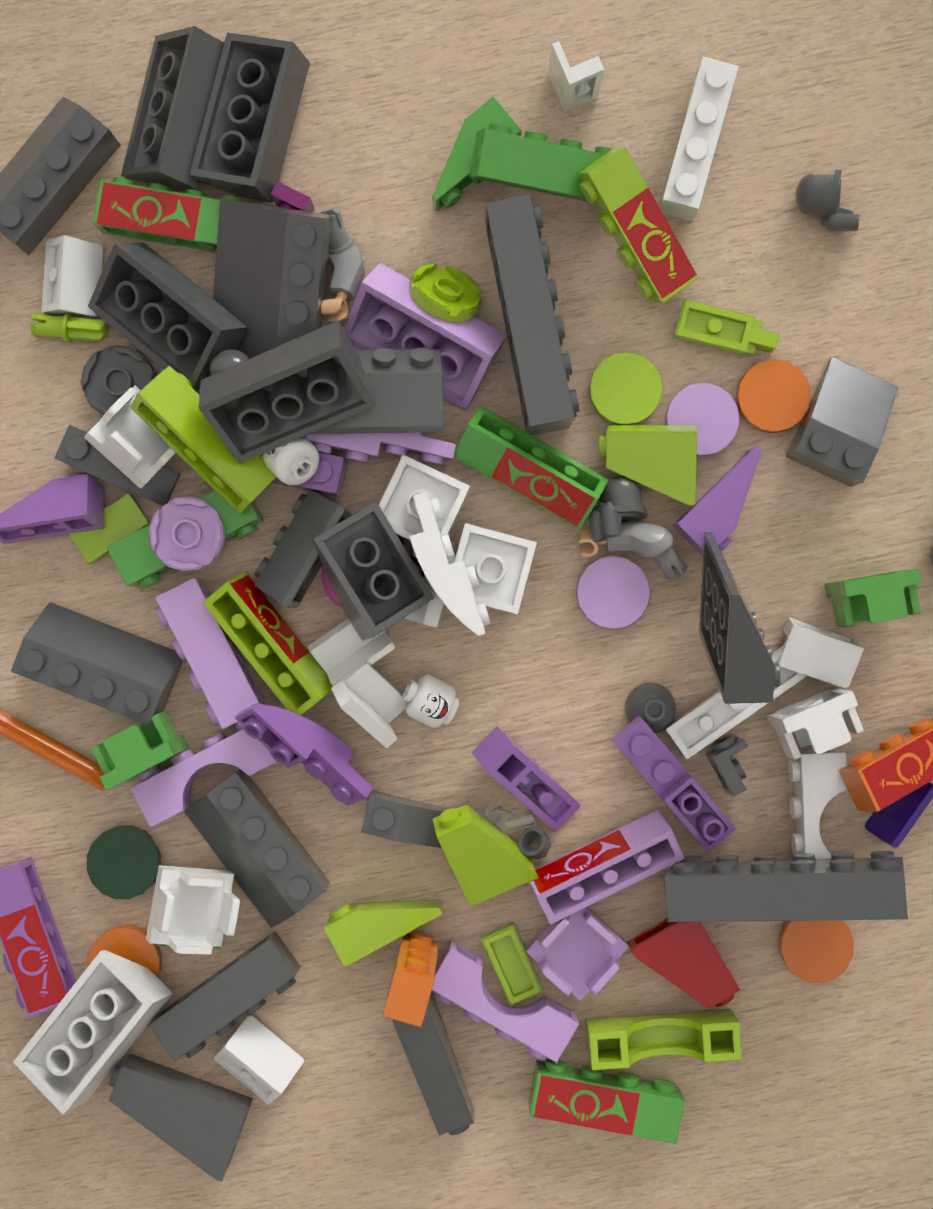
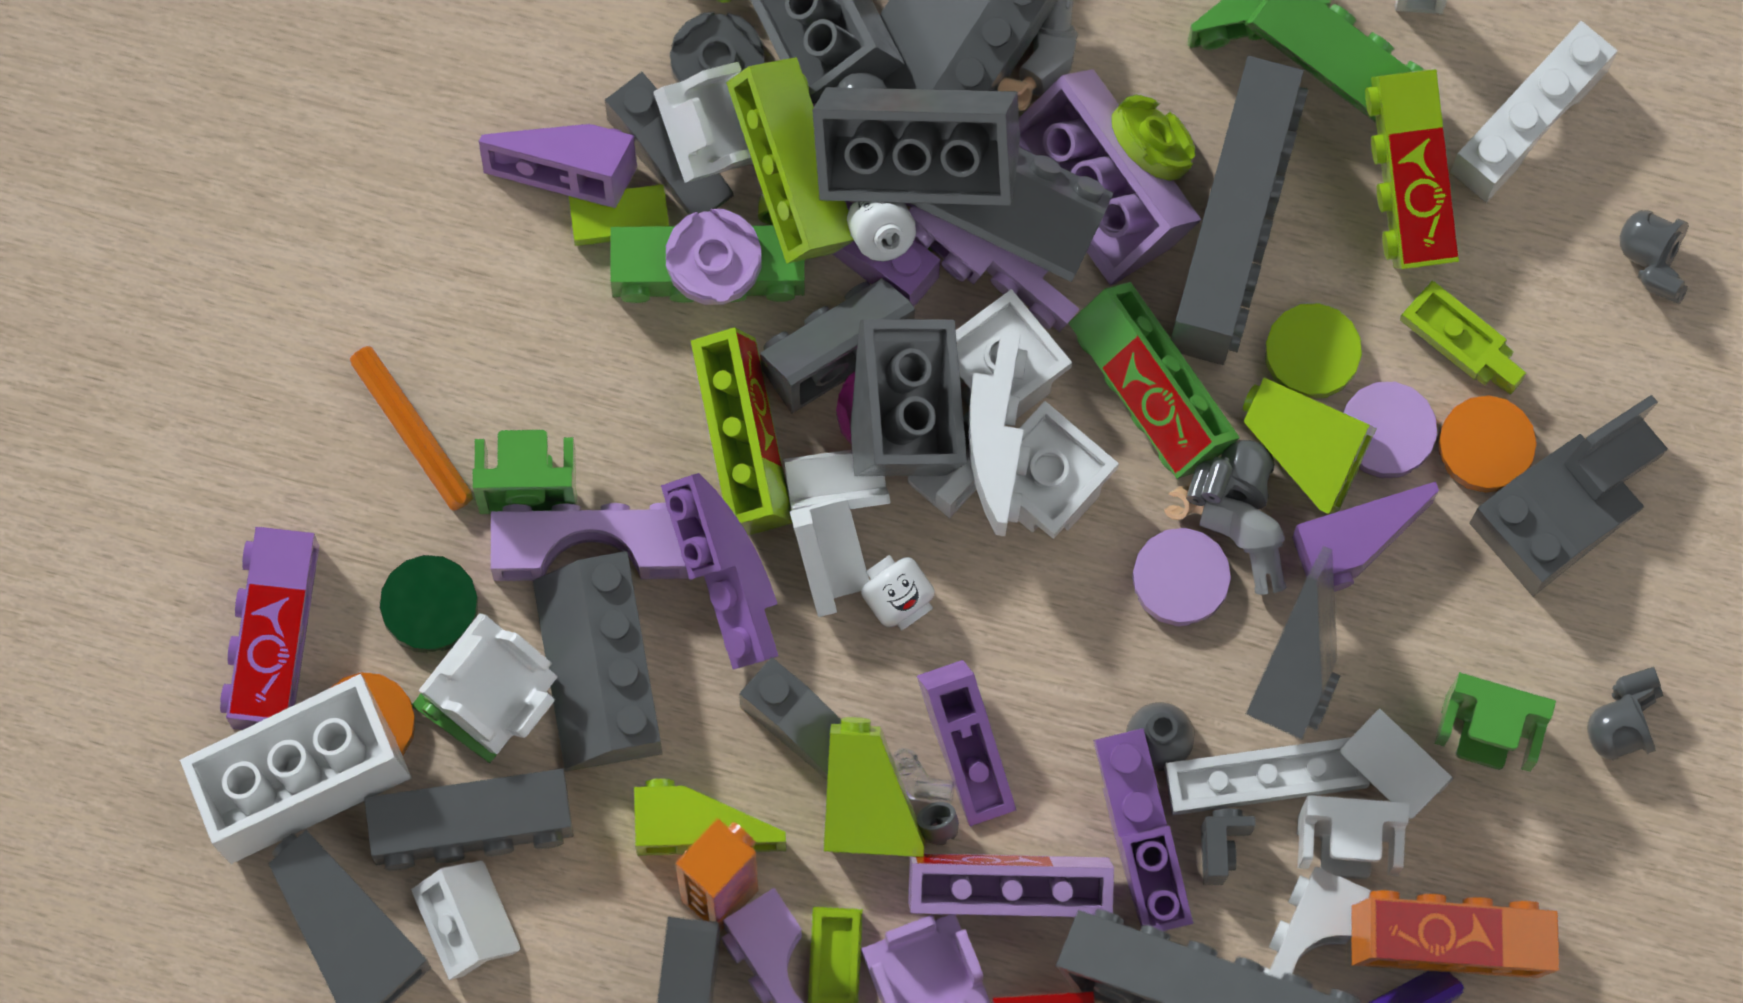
camera: 25 degrees right, 15 degrees down
dark grey slope [11,602,184,725] -> none
lavender brick [155,577,267,729] -> none
none -> dark grey panel [1564,395,1668,501]

